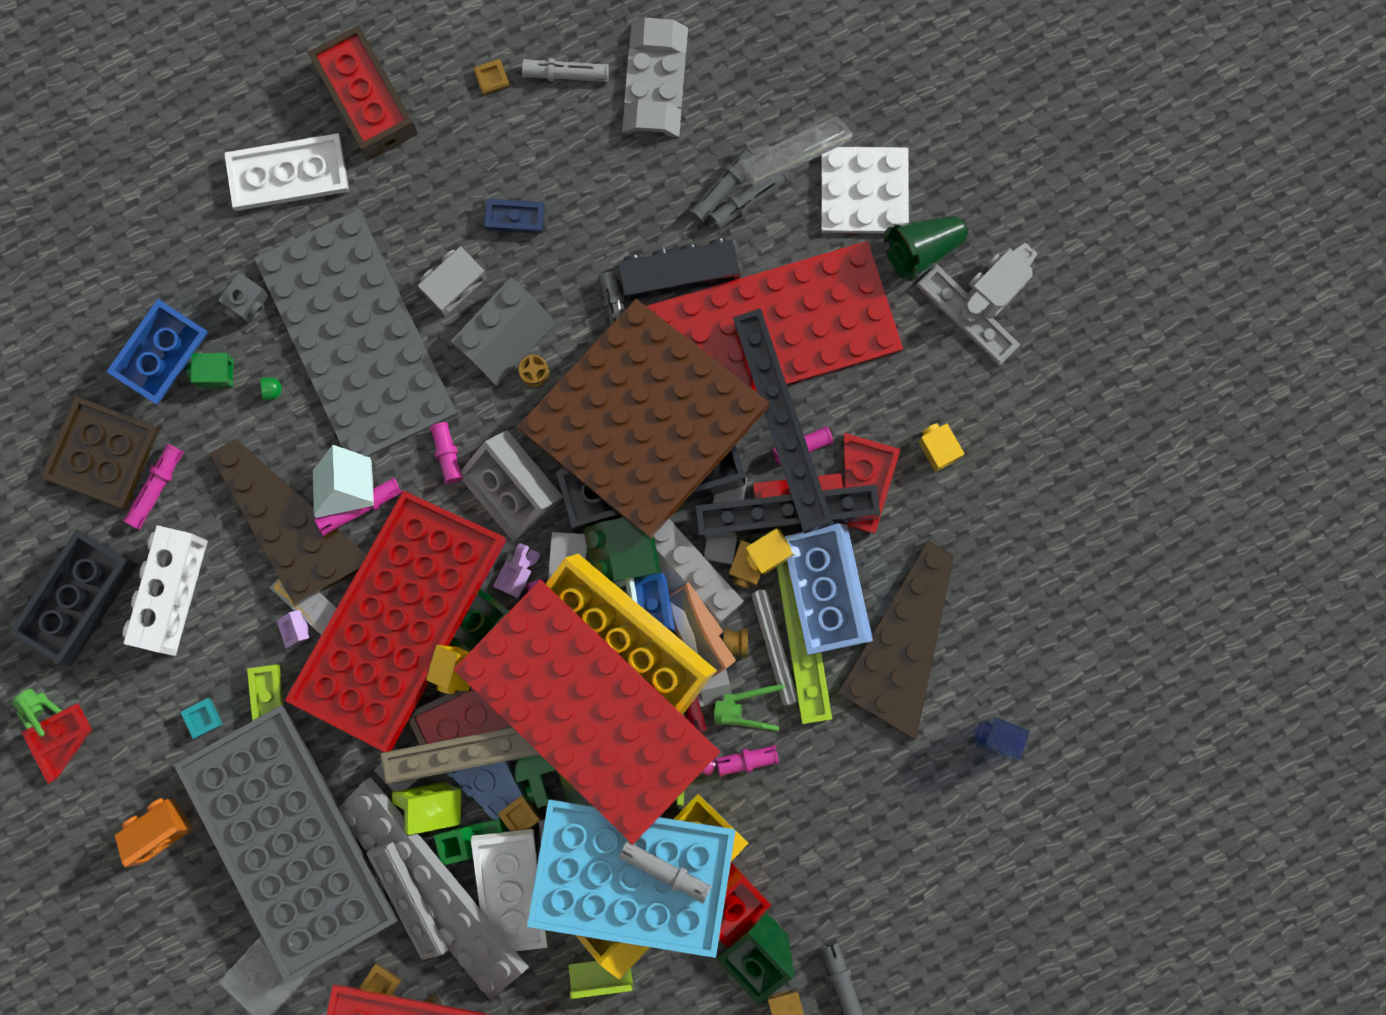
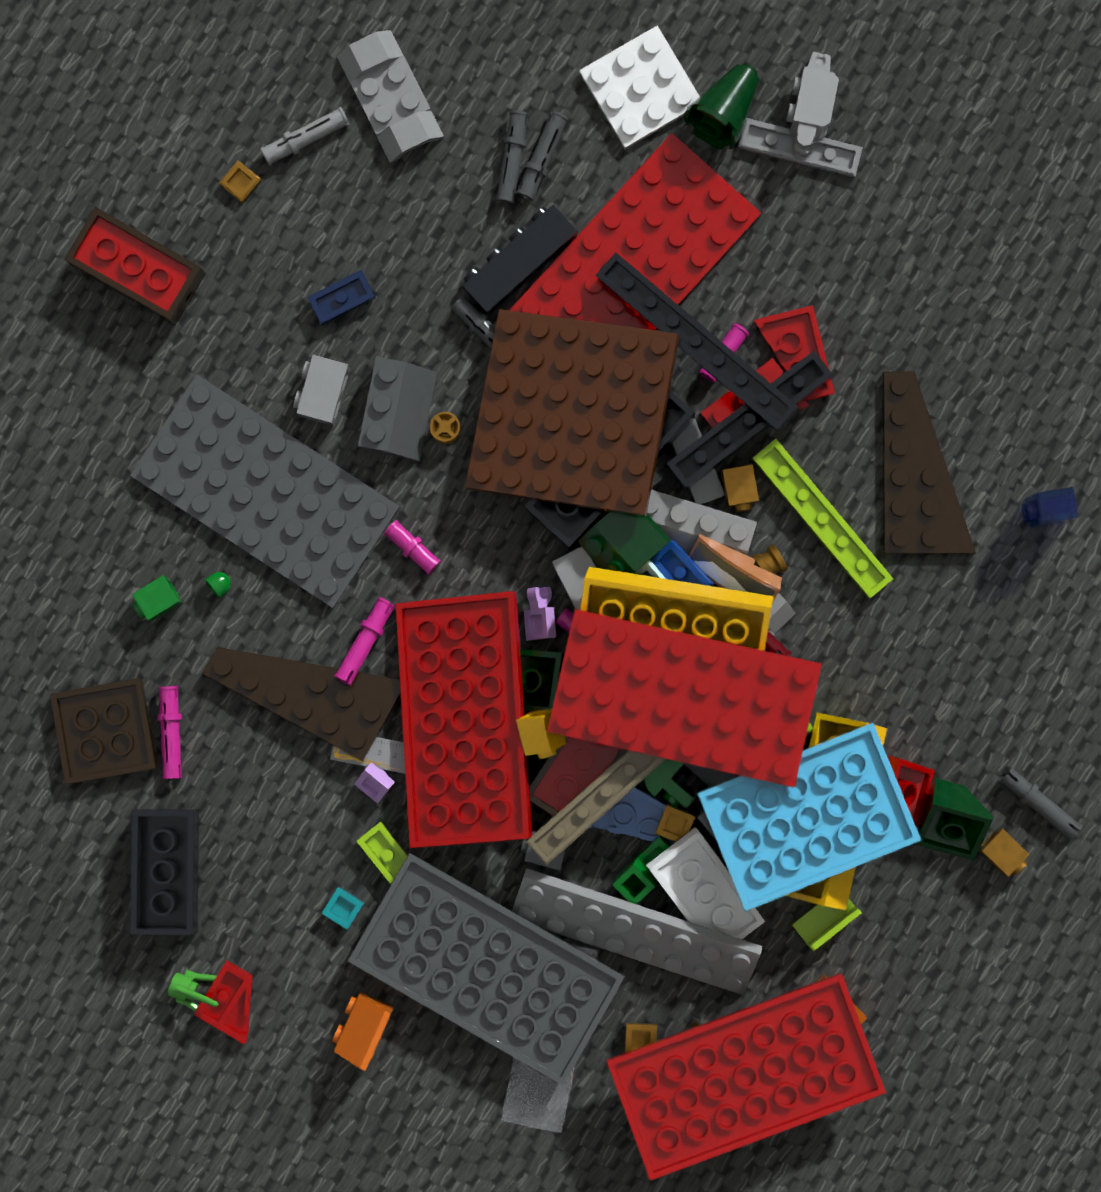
camera: 30 degrees left, 5 degrees up
blue slope [106,299,208,405] -> none
white brick [123,525,208,656] -> none
dark grey brick [218,273,269,324] -> none
white plate [225,133,349,211] -> none
light aqua slope [313,445,374,518] -> none
light grey tile [367,842,449,960] -> none
lime panel [392,782,461,835] -> none
light grey slope [460,430,563,542] -> none
light grey pin [618,840,712,904] -> none
bright green plant [714,684,785,731] -> none
dark pink pin [716,745,779,777] -> none
clear tile [739,116,853,187] -> none
yellow brick [745,528,795,574] -> none
light grey axle [752,590,798,706] -> none
light blue slope [784,523,873,655] -> none
yellow brick [918,423,964,472] -> none

